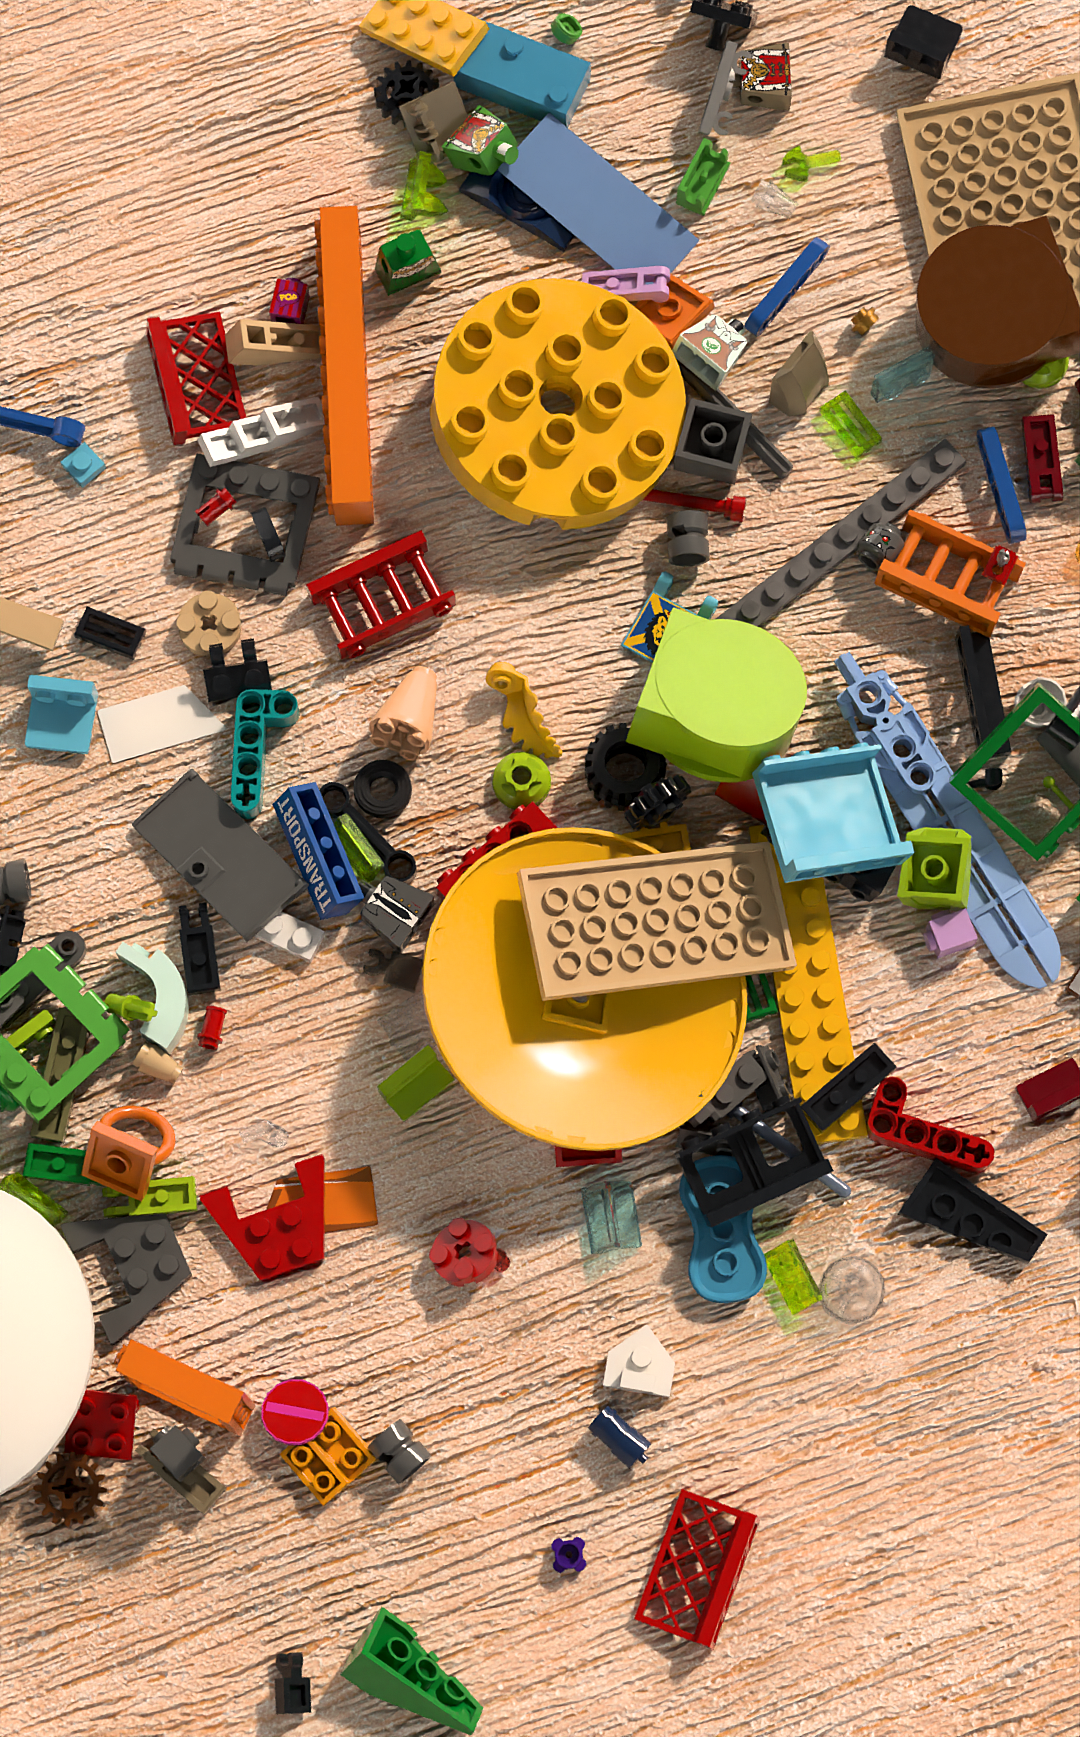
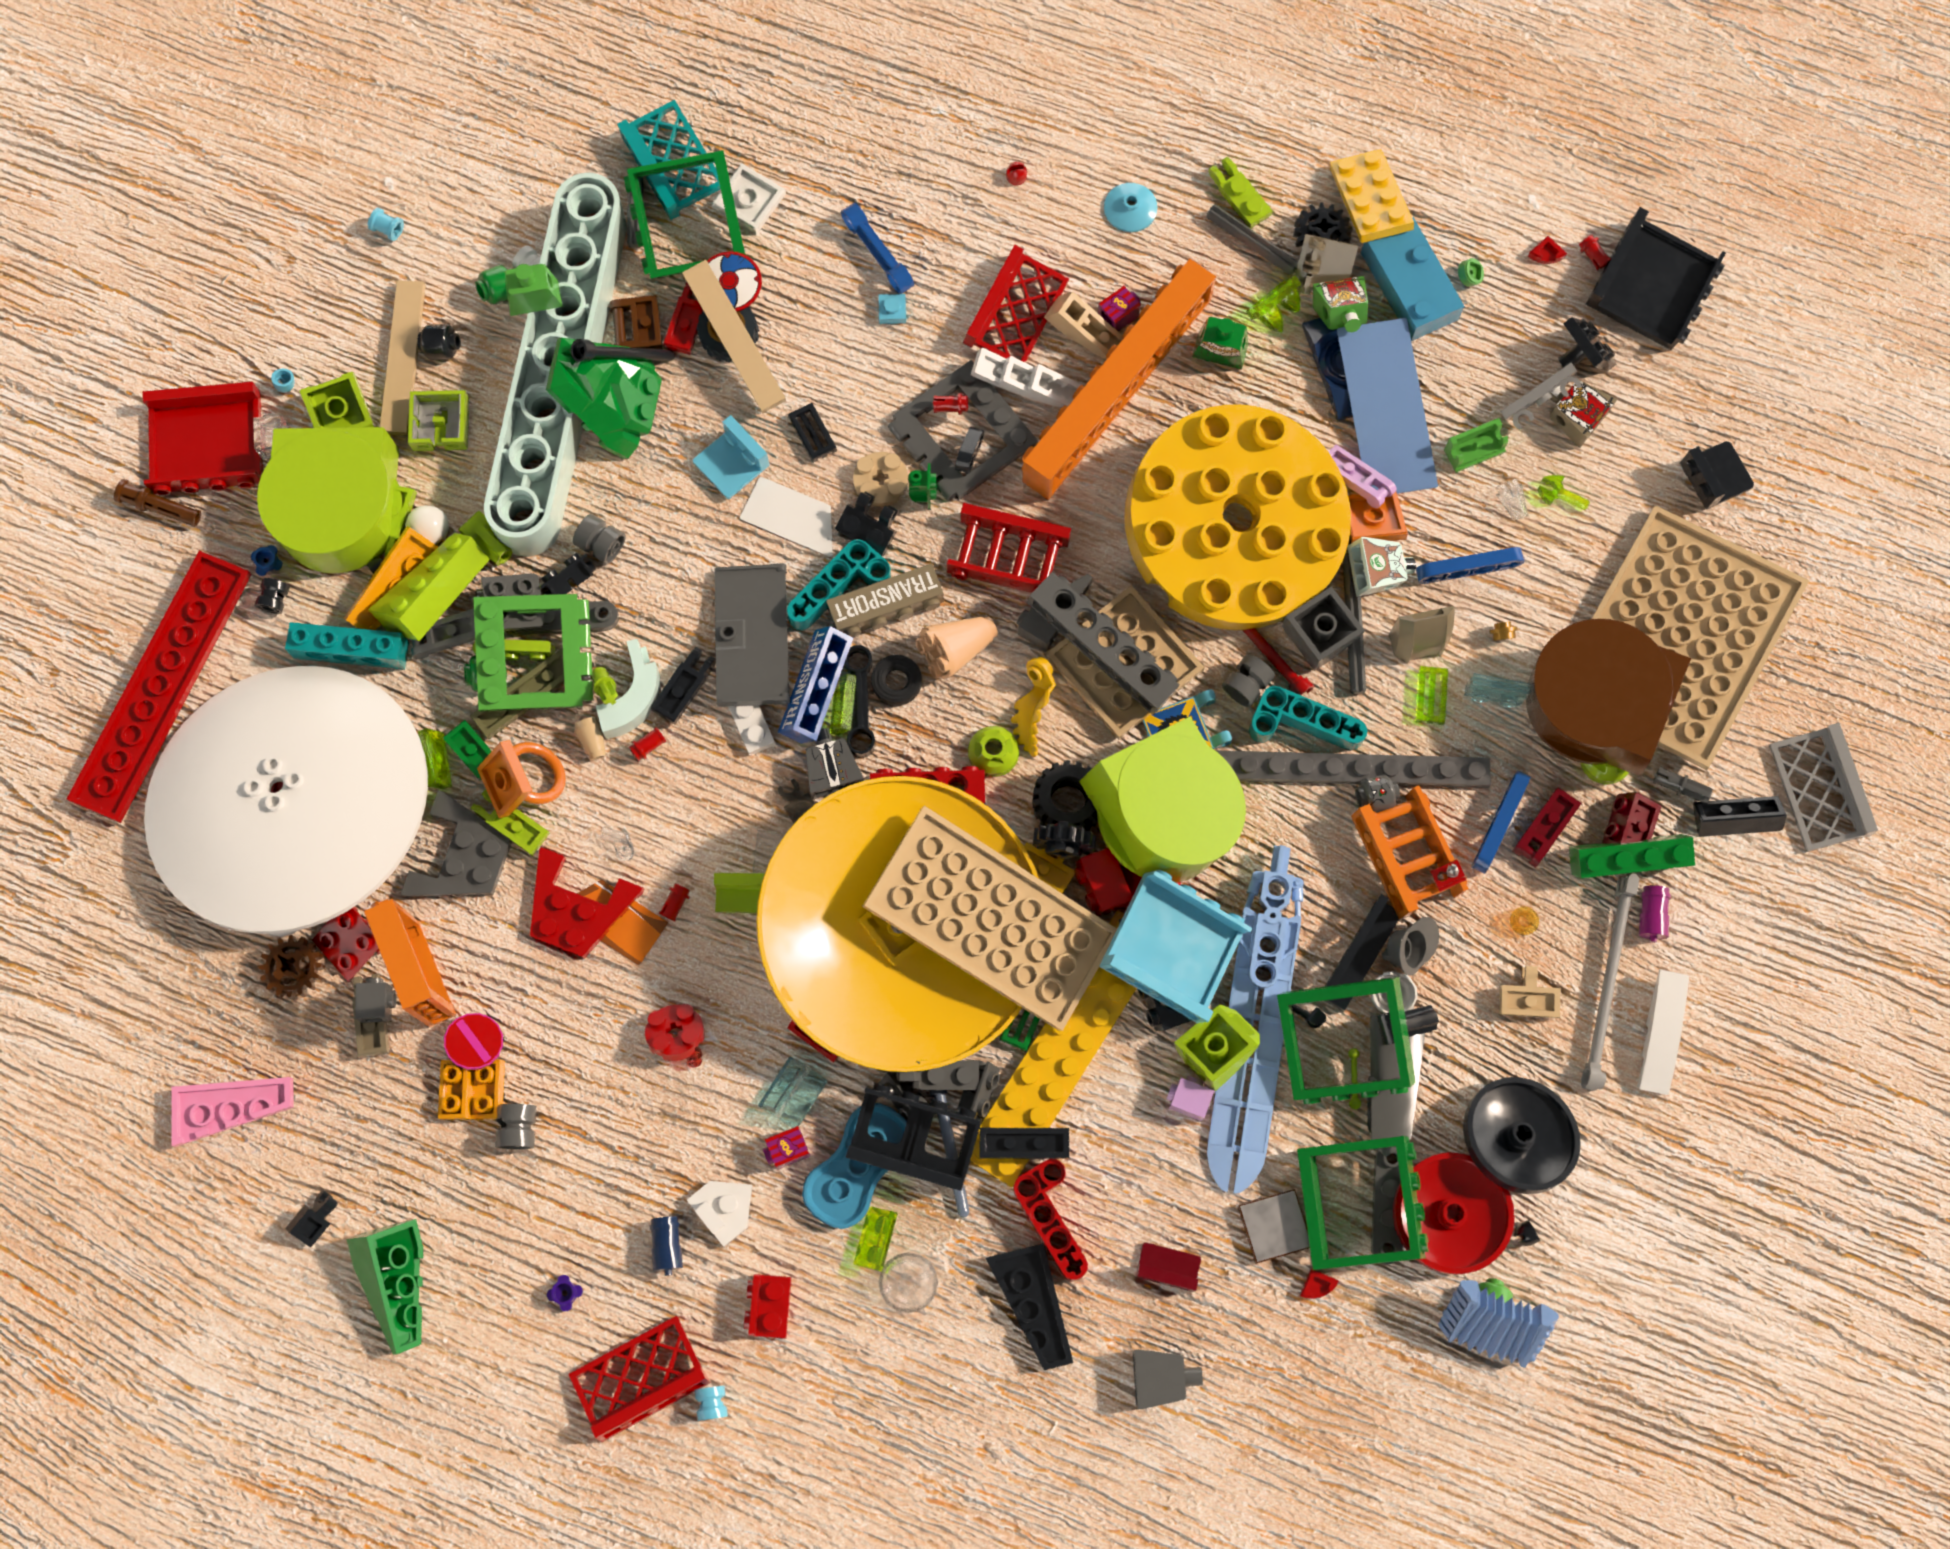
camera: 40 degrees right, 0 degrees up
none -> bright pink wing [172,1077,294,1147]
none -> red pin [658,883,690,922]
none -> medium azure wheel [694,1385,728,1421]
none -> red bracket [744,1274,792,1339]
none -> brick [763,1126,811,1170]
none -> dark tan brick [826,563,944,638]
none -> green hinge [908,463,937,510]
none -> red hinge [1006,161,1027,186]
none -> dark grey slope [1017,574,1092,652]
none -> dark grey brick [1027,571,1180,716]
none -> tan plate [1046,585,1205,740]
none -> red brick [1074,848,1132,917]
none -> medium azure dish [1104,183,1157,233]
none -> dark grey axle [1207,205,1298,275]
none -> lime hinge [1208,157,1273,228]
none -> teal beam [1249,686,1368,751]
none -> dark grey piece [1382,917,1439,976]

